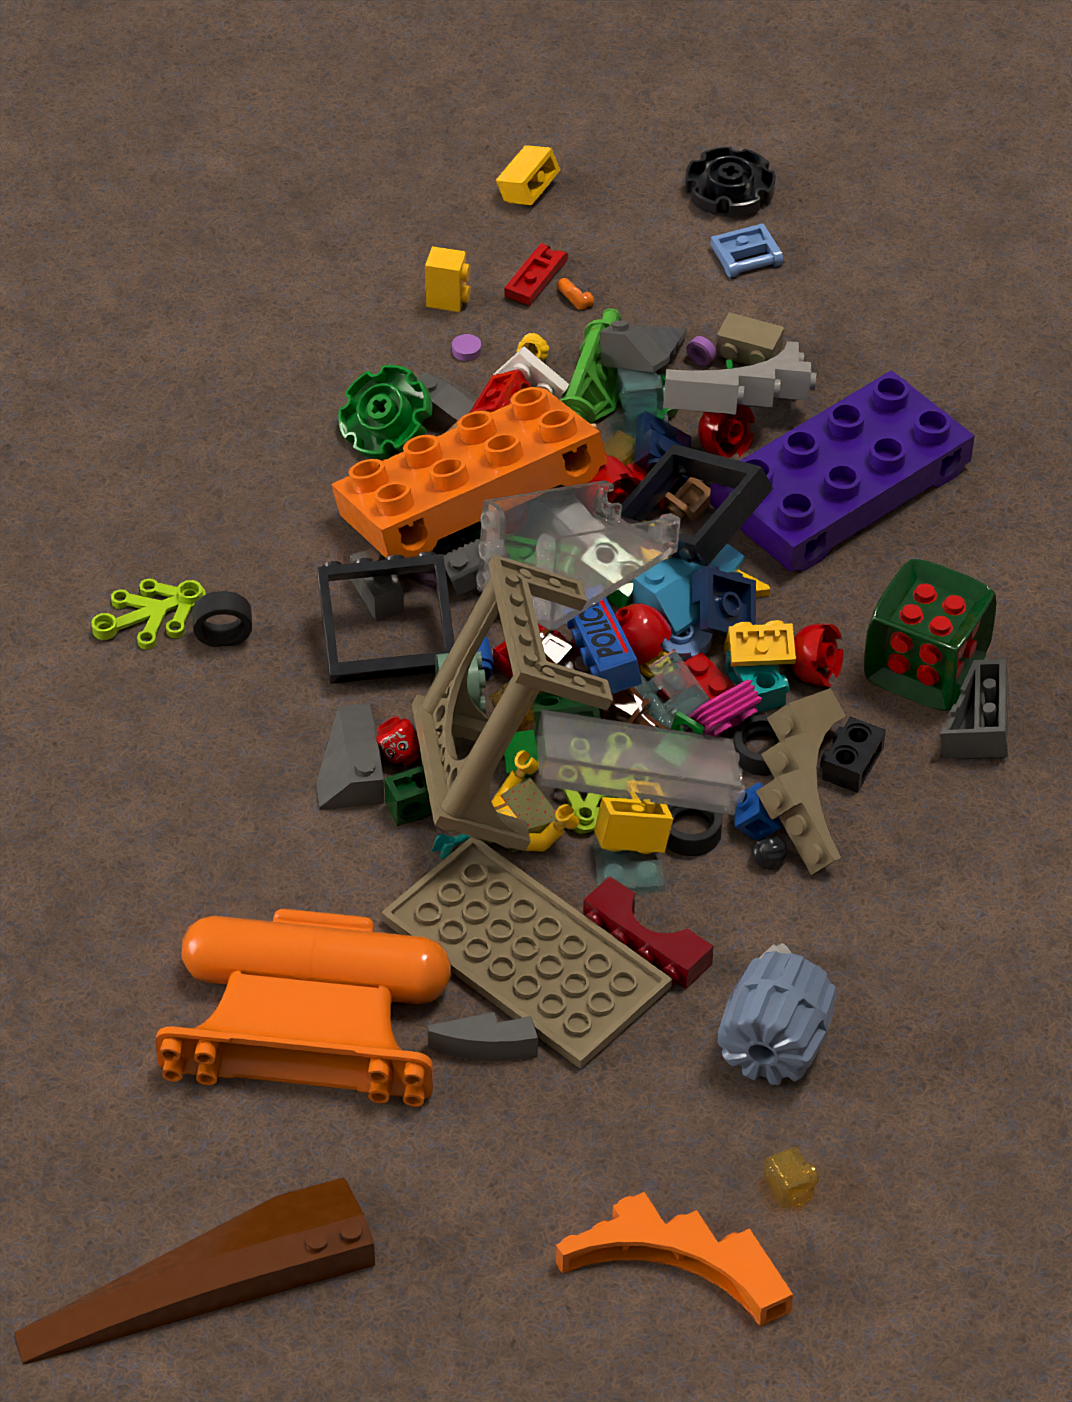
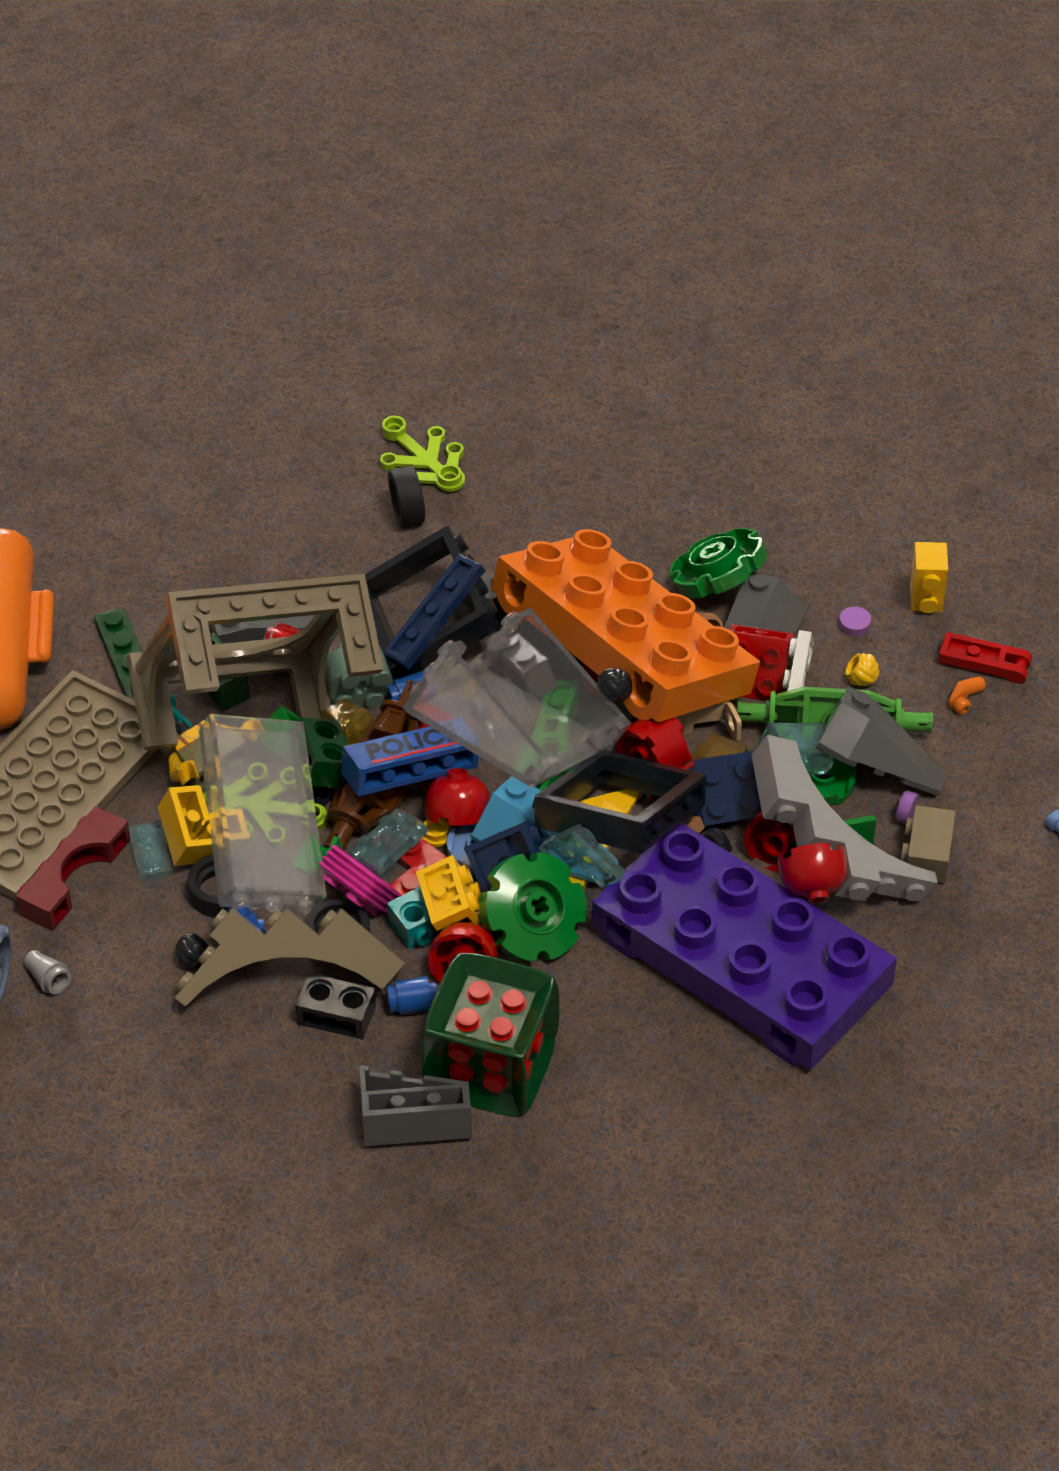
camera: 80 degrees right, 0 degrees up
none -> dark green plate [94,607,143,700]
none -> dark blue tile [383,554,486,670]
none -> blue brick [386,976,437,1015]
none -> green piece [479,852,587,963]
none -> clear light blue plate [539,824,626,888]
none -> black piece [597,668,633,703]
none -> red cylinder [777,843,848,903]

